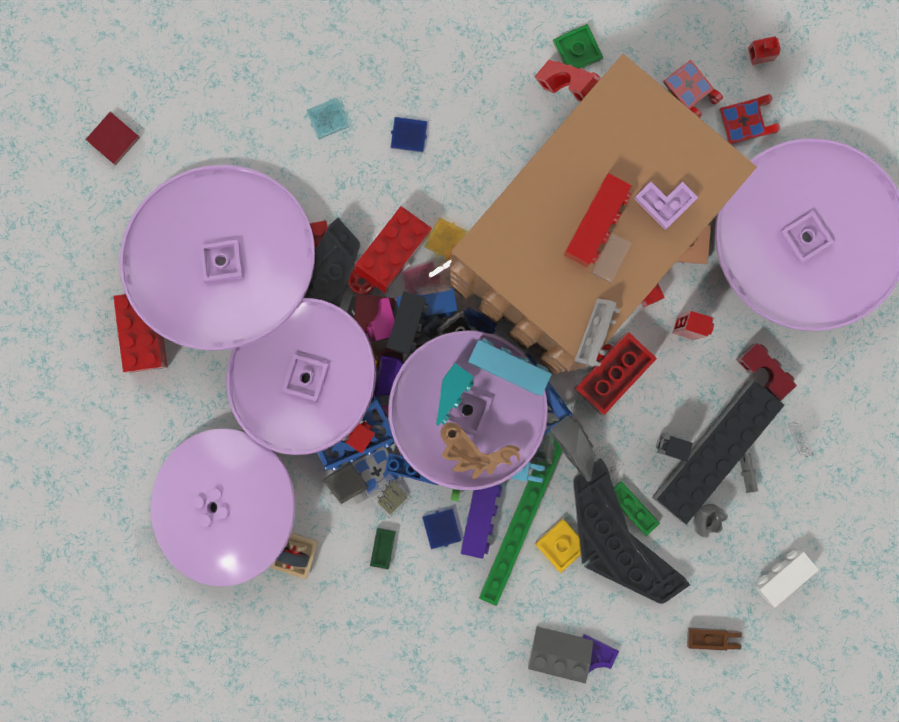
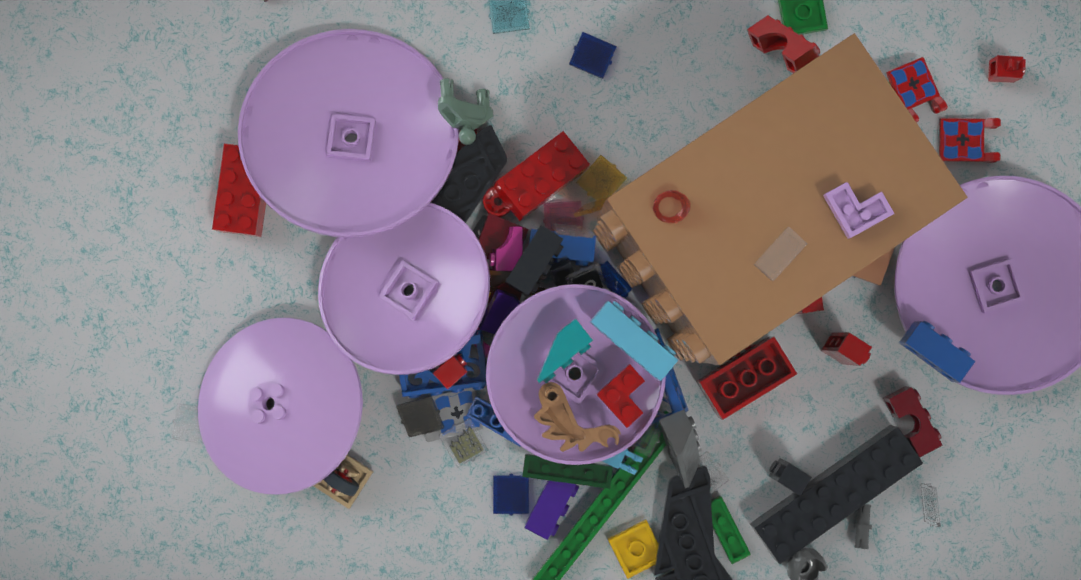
camera: 15 degrees right, 0 degrees up
dark green tile [370,527,396,570] -> none
red brick [563,173,632,267] -> none
light grey plate [574,299,620,367] -> none
none -> sand green connector [438,78,494,145]
none -> dark green plate [522,454,613,489]
none -> red plate [596,364,645,428]
none -> clear red piece [653,190,691,223]
none -> blue brick [899,321,976,383]

